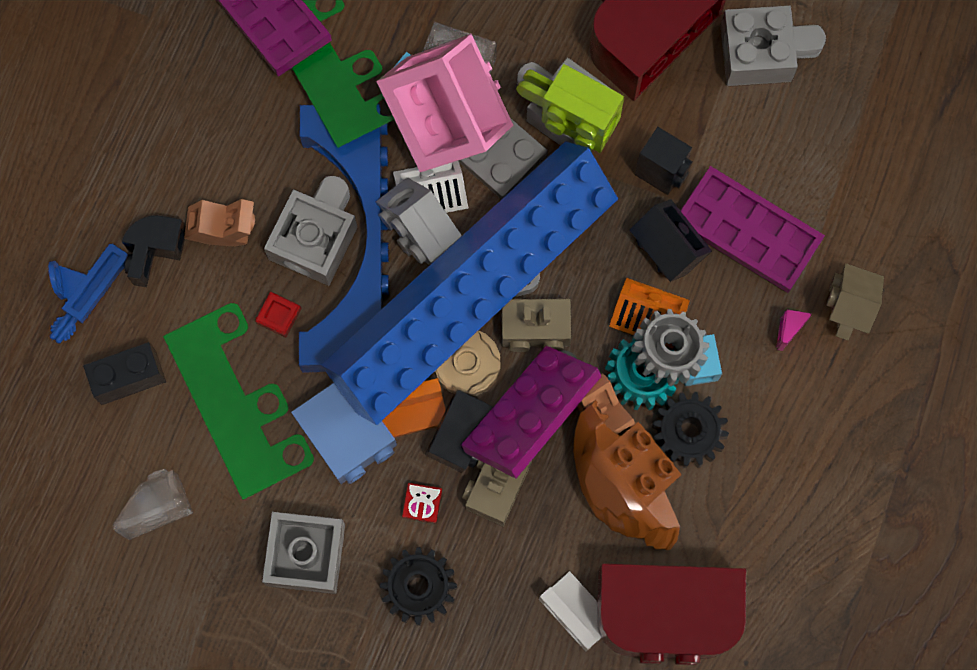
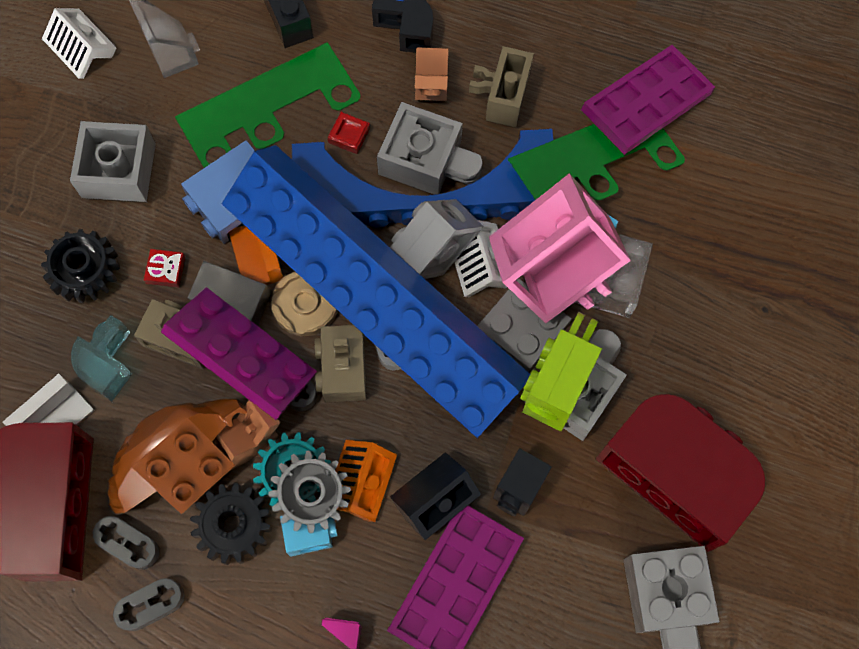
camera: 85 degrees right, 5 degrees down
none -> white panel [42,8,116,79]
none -> clear light blue brick [71,315,132,402]
none -> dark grey beam [93,516,159,570]
none -> dark grey beam [113,578,185,631]
none -> dark tan brick [469,46,534,127]

